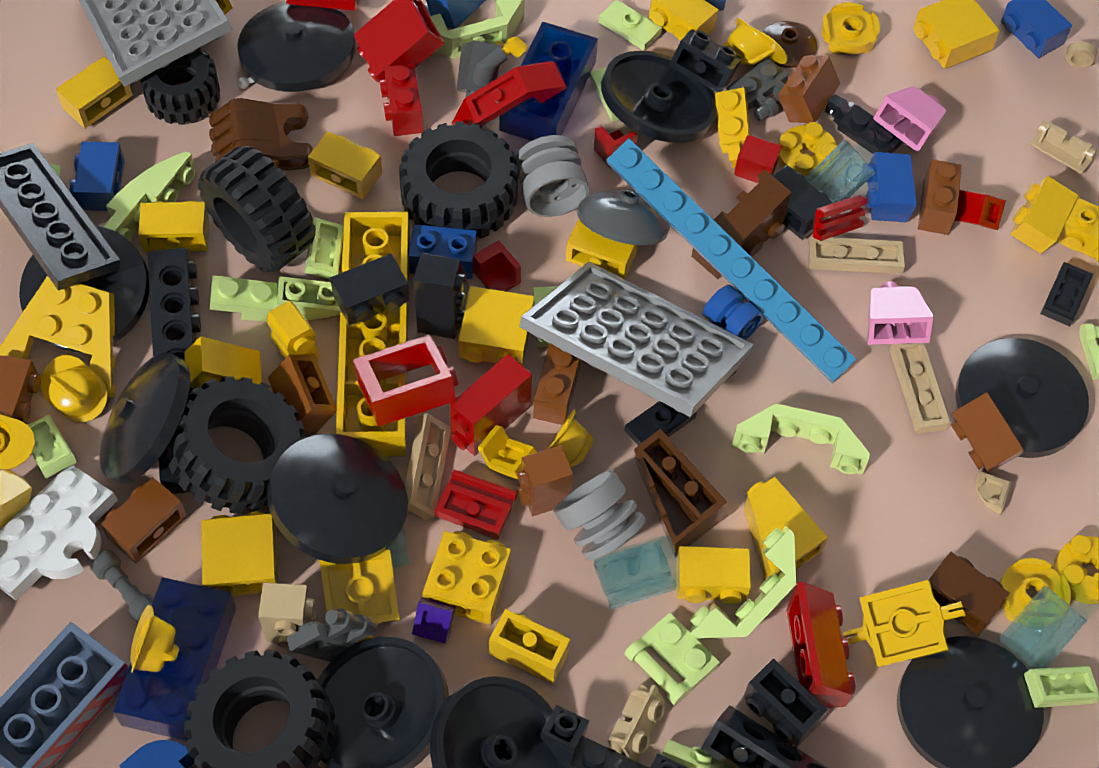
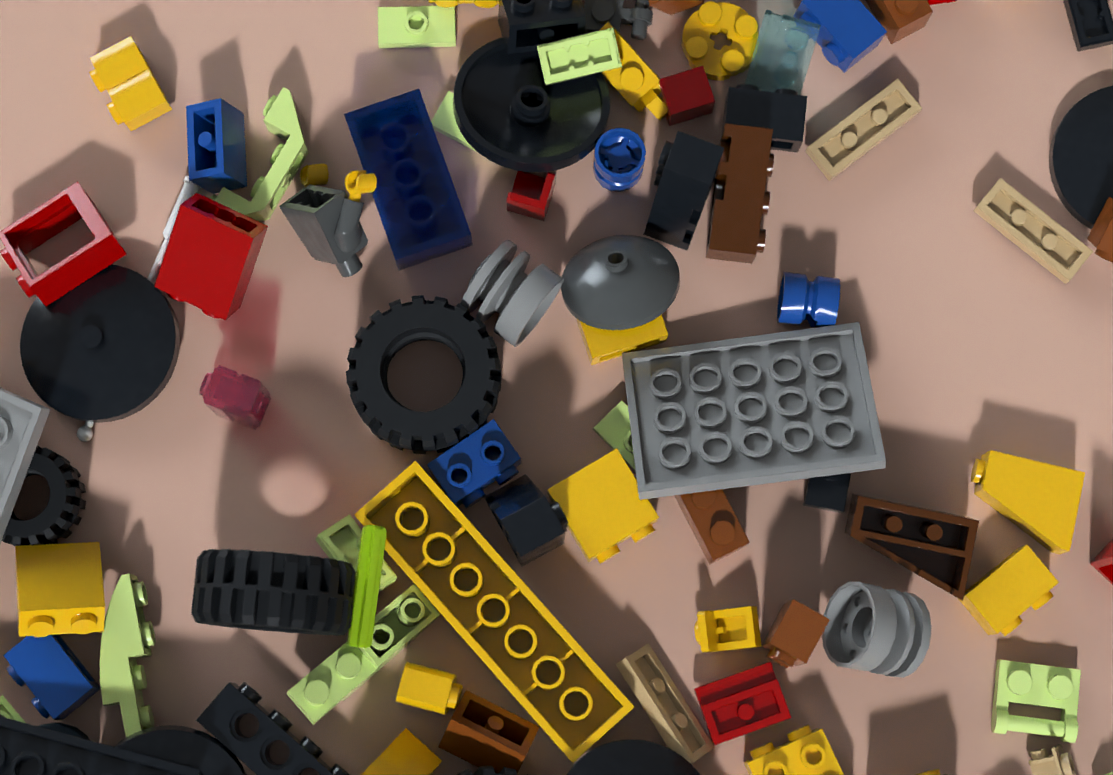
camera: 40 degrees left, 20 degrees up
yellow brick [138,201,209,252] -> none
reddish brown piece [209,98,313,170] -> none
yellow brick [308,131,382,200] -> none
black brick [330,253,409,325] -> none
red window [353,335,459,427] -> none
red brick [380,63,423,136] -> none
red brick [450,354,532,456] -> none
red slope [451,61,567,131] -> none
red panel [473,240,521,292] -> none
yellow piece [547,409,594,468] -> none
clear light blue plate [594,541,677,610] -> none
dark azure plate [606,138,856,384] -> none
yellowish green slope [690,526,796,638] -> none
yellowish green slope [732,404,870,475] -> none
red tile [813,195,867,241] -> none
bright pink torso [867,281,933,345] -> none
none -> yellow brick [15,542,105,637]
none -> clear pink brick [199,365,271,430]
none -> lime axle [347,525,387,648]
none -> yellowish green plate [537,28,622,85]
none -> blue wheel [593,128,646,192]
none -> black wedge [643,131,724,251]

